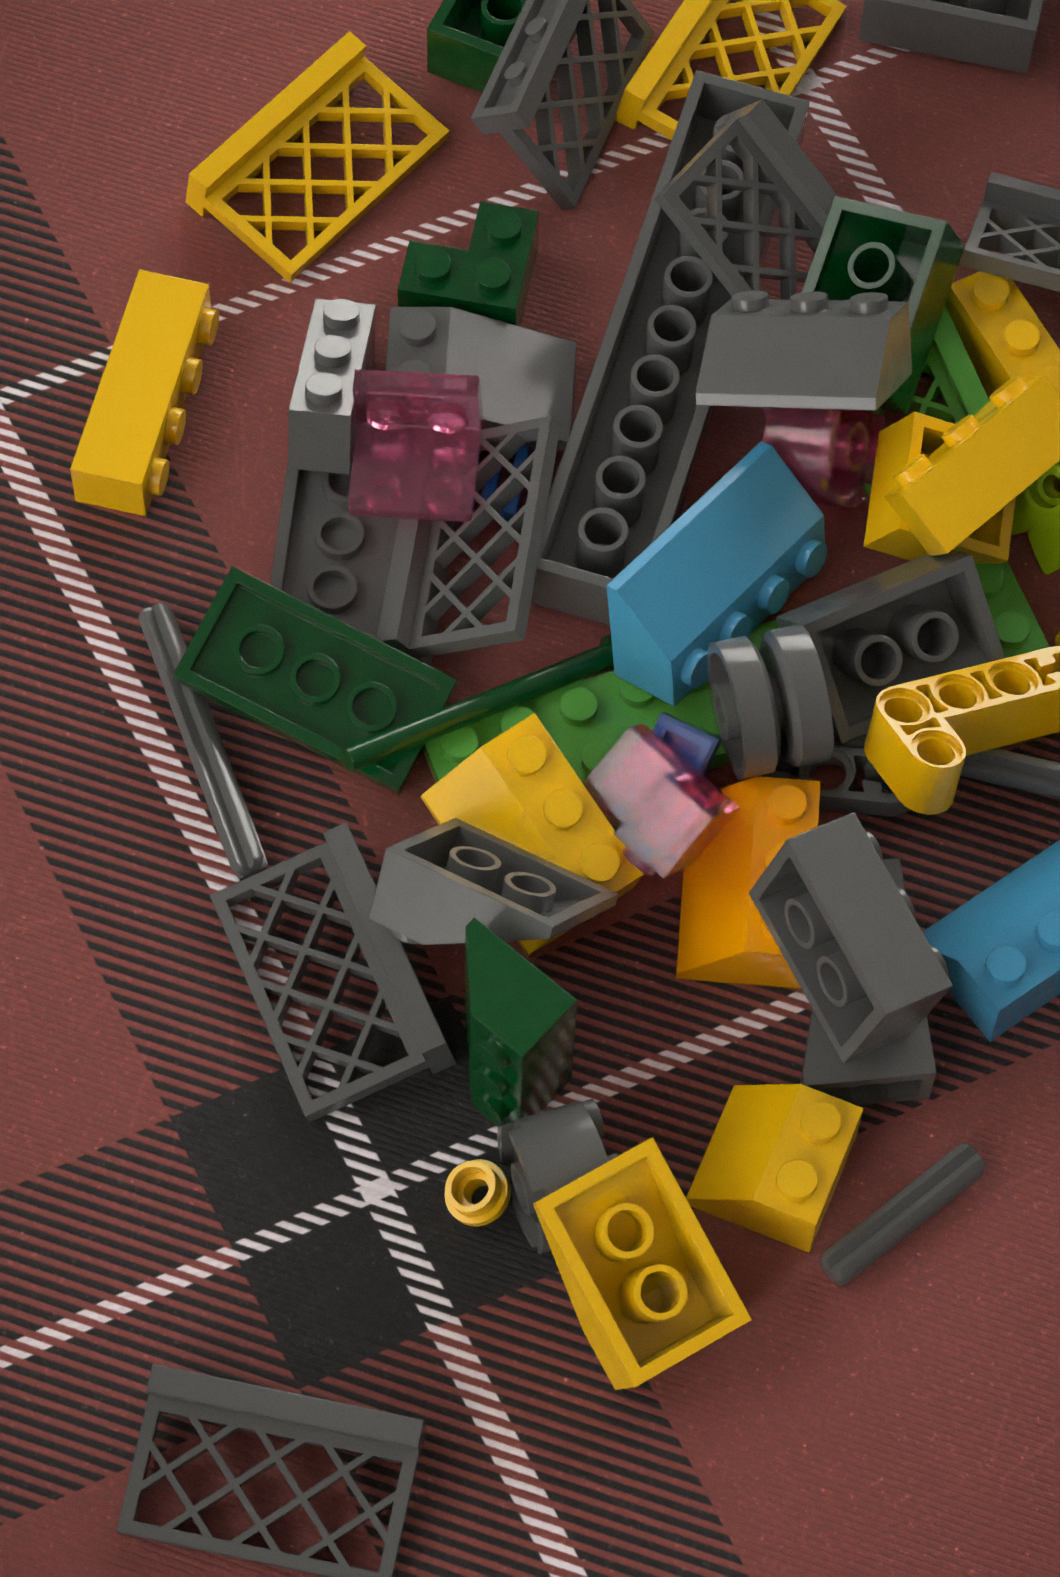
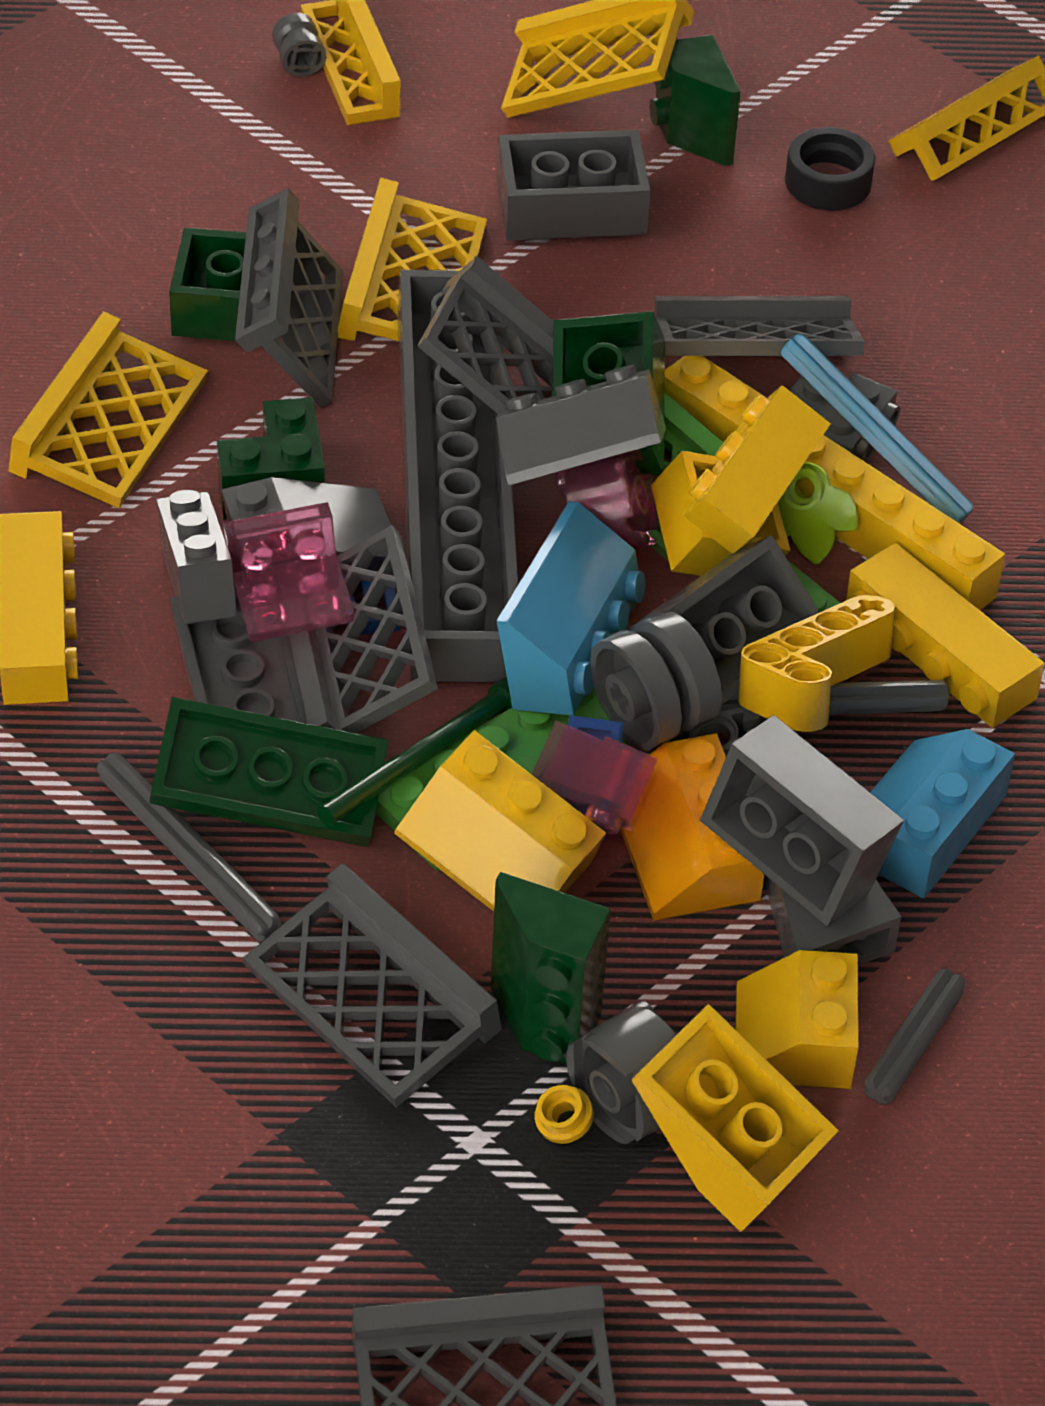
camera: 20 degrees left, 15 degrees down
dark grey slope [369,818,619,945] -> none

